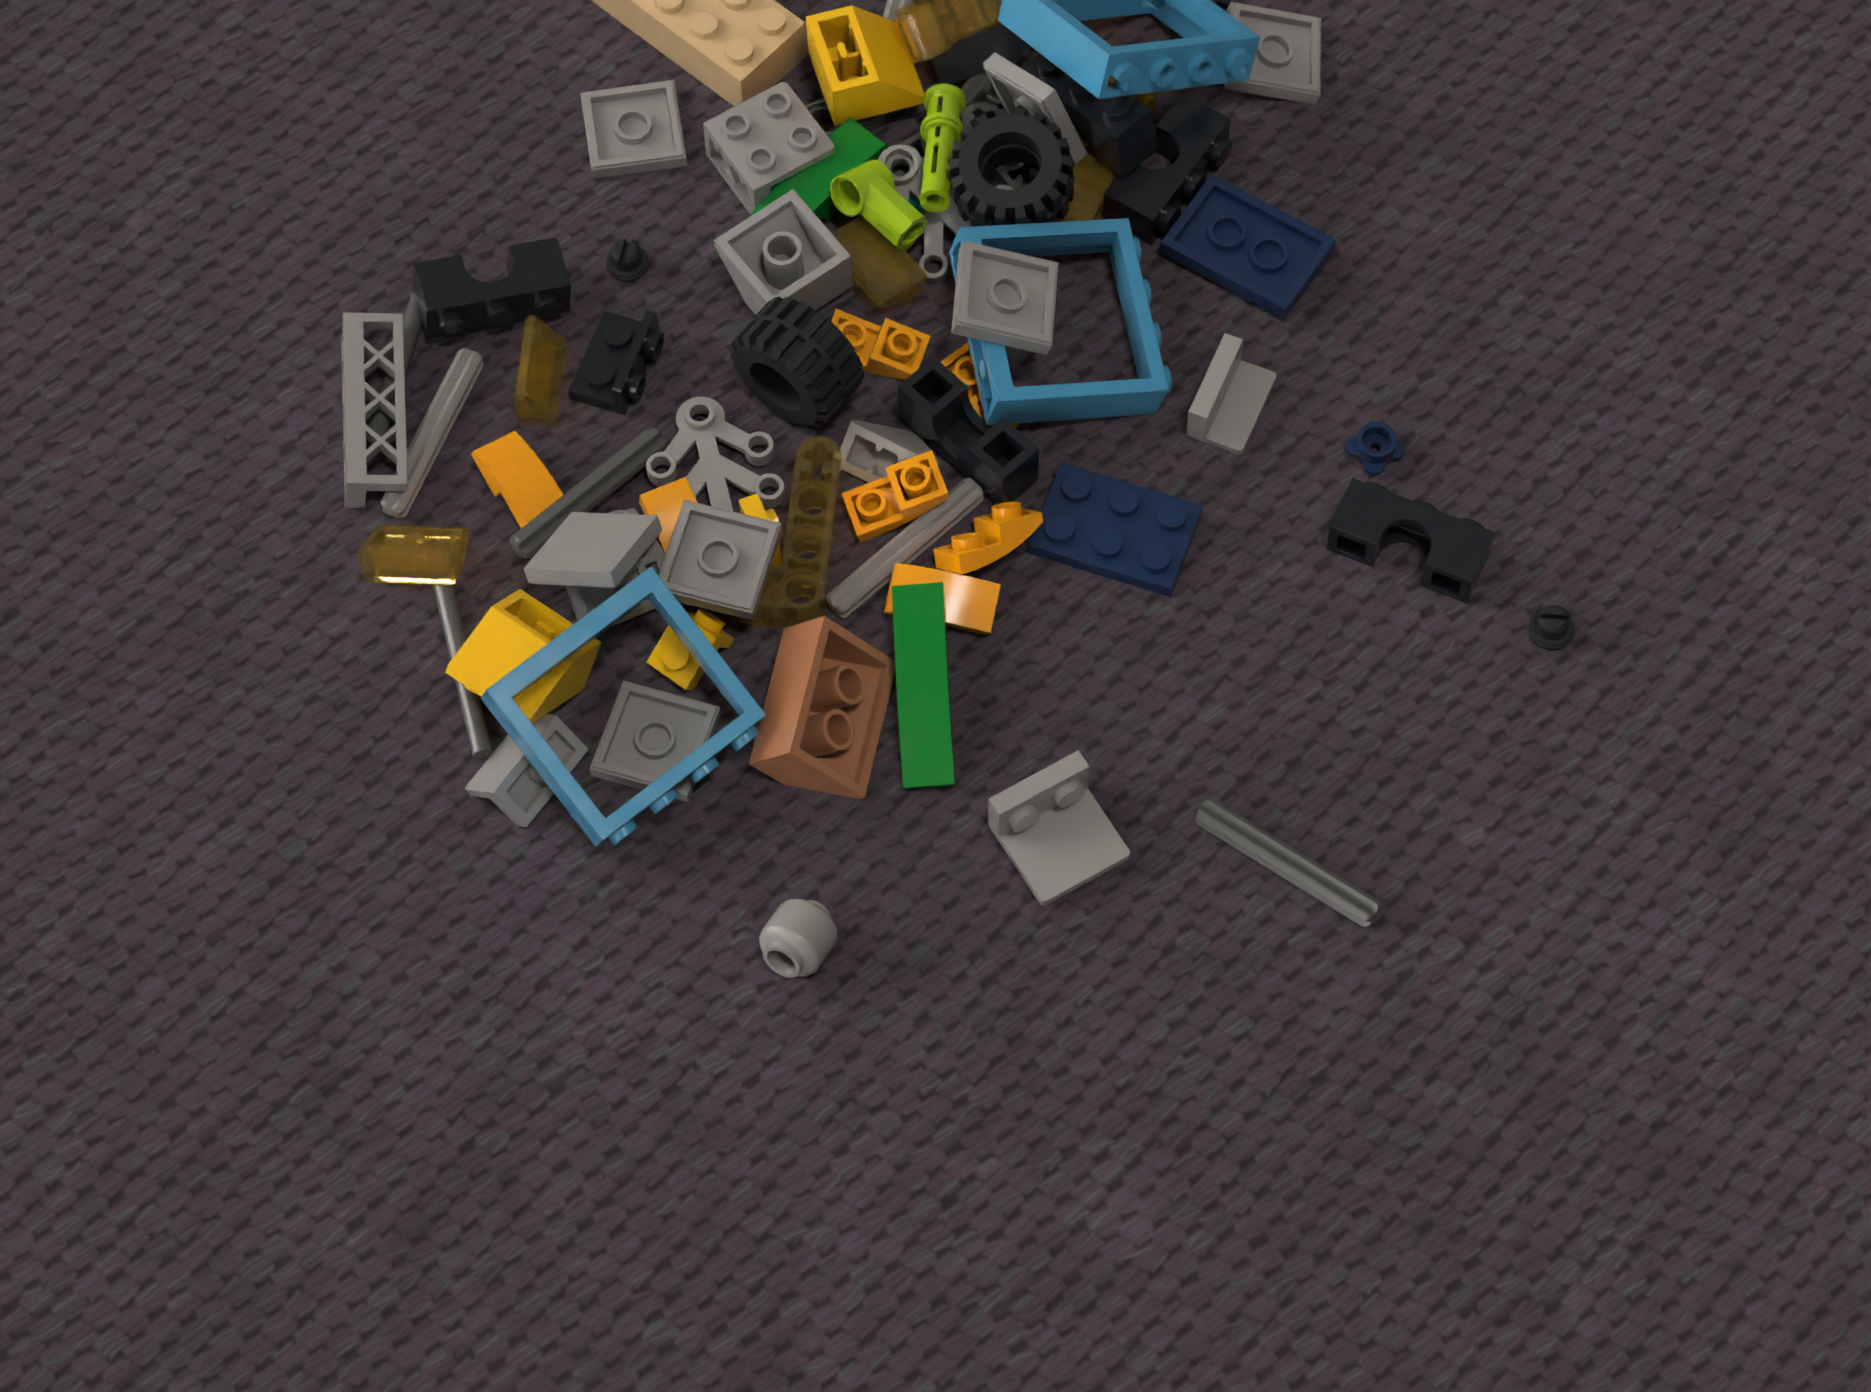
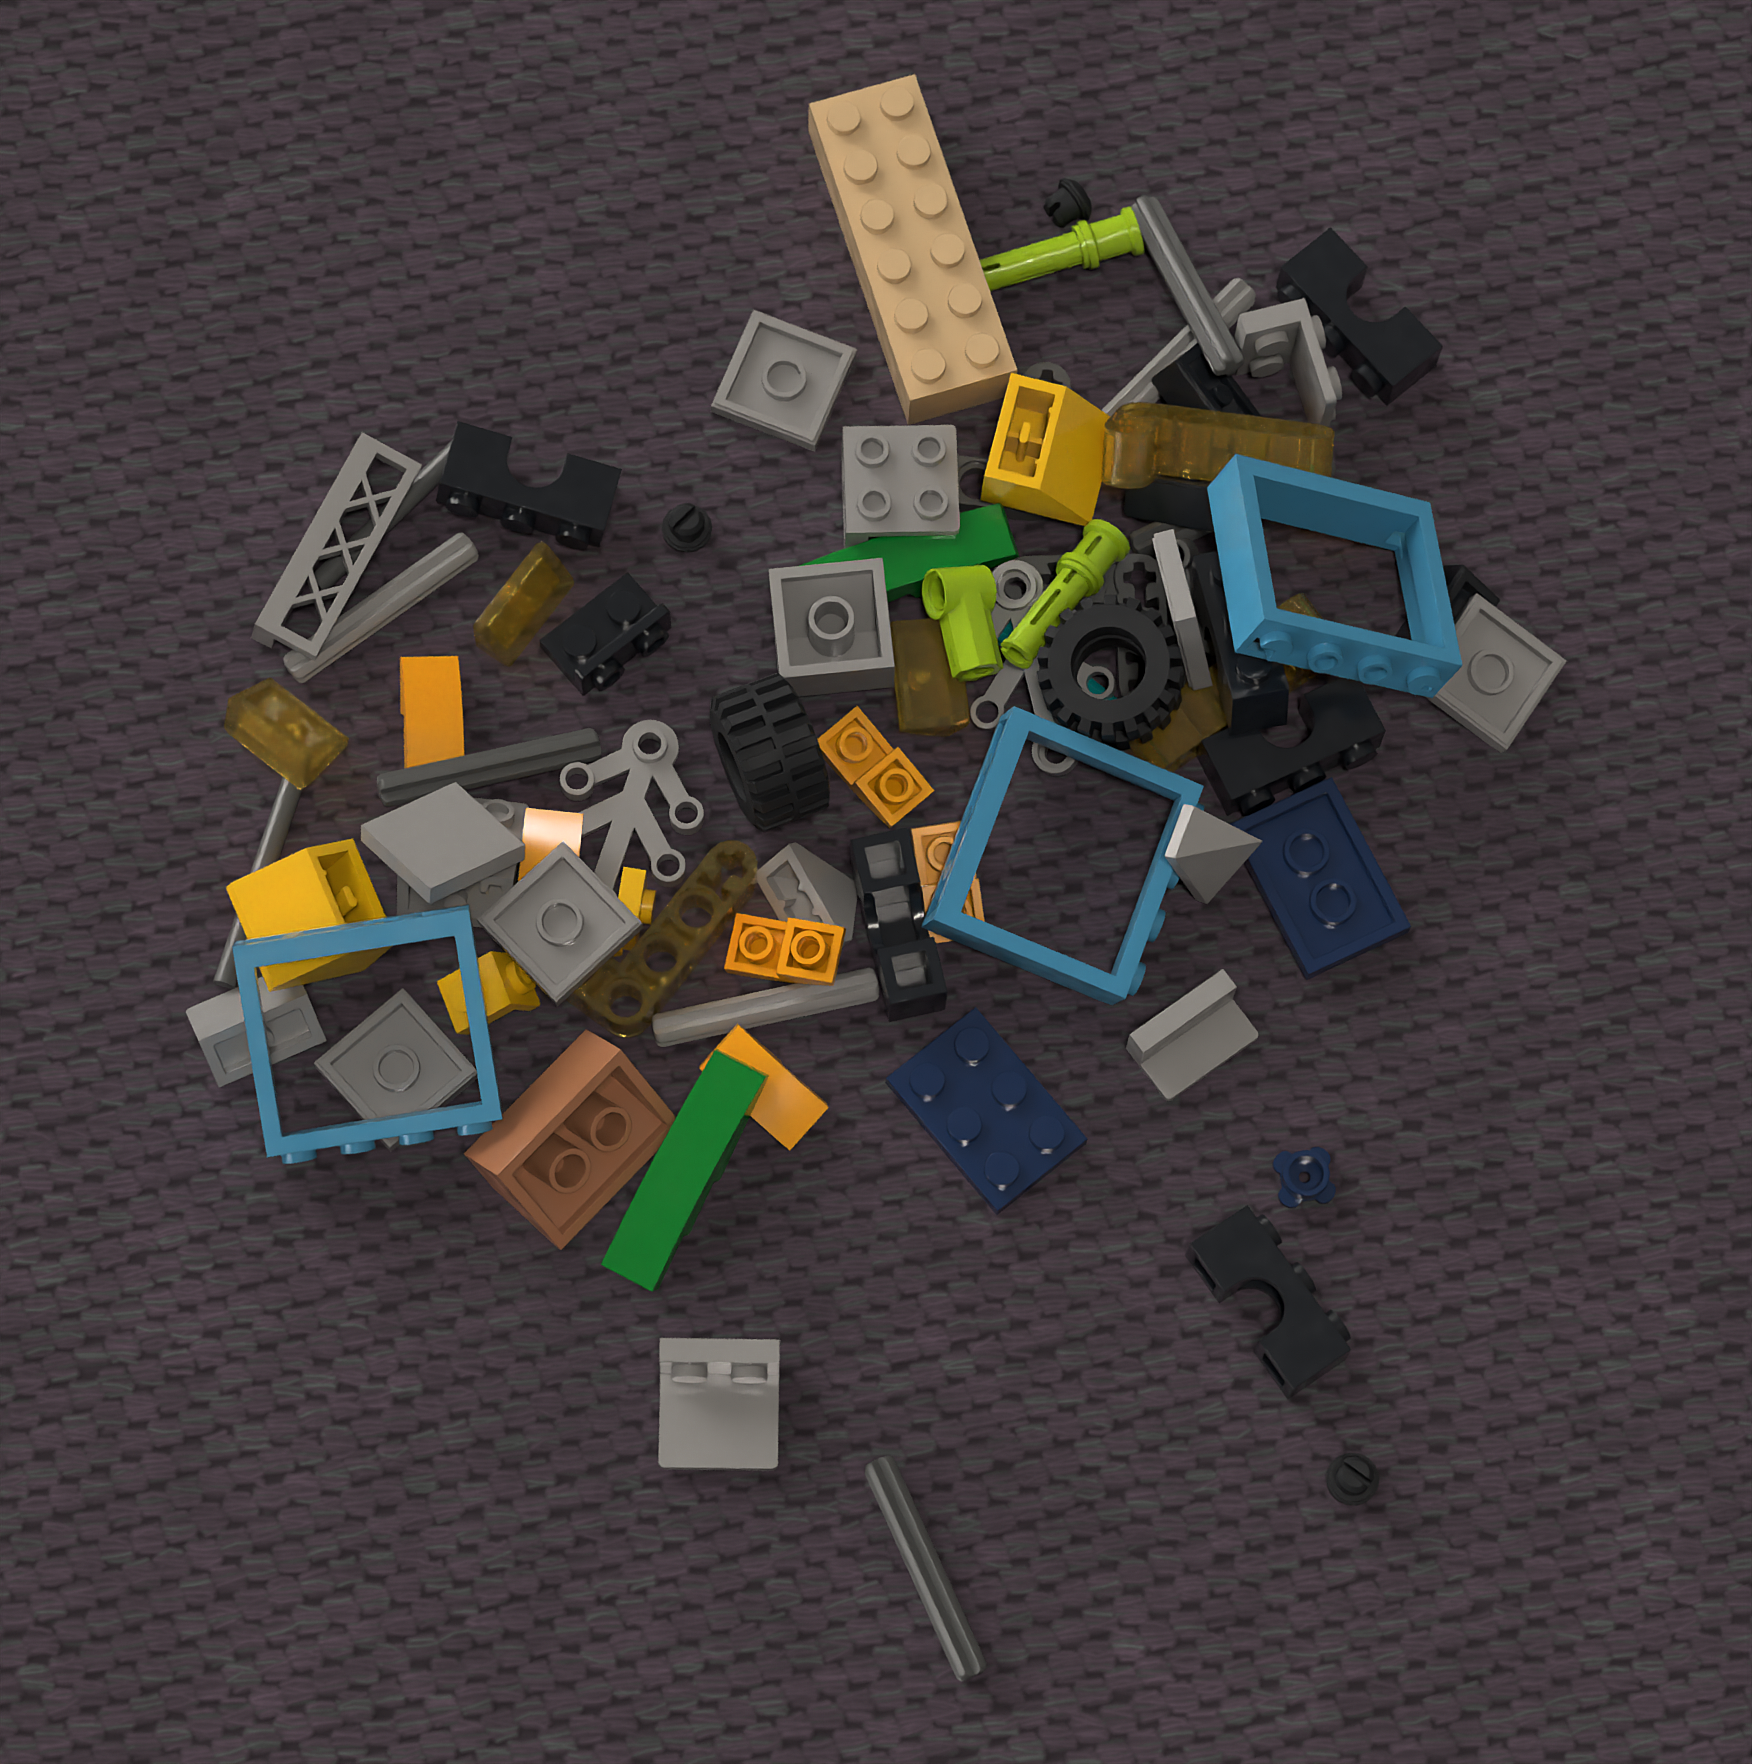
camera: 25 degrees right, 10 degrees up
light grey head [759,899,838,978] -> none
light orange slope [933,501,1043,574] -> none
light grey tile [951,241,1059,355] -> none
none -> light grey slope [1165,804,1263,904]

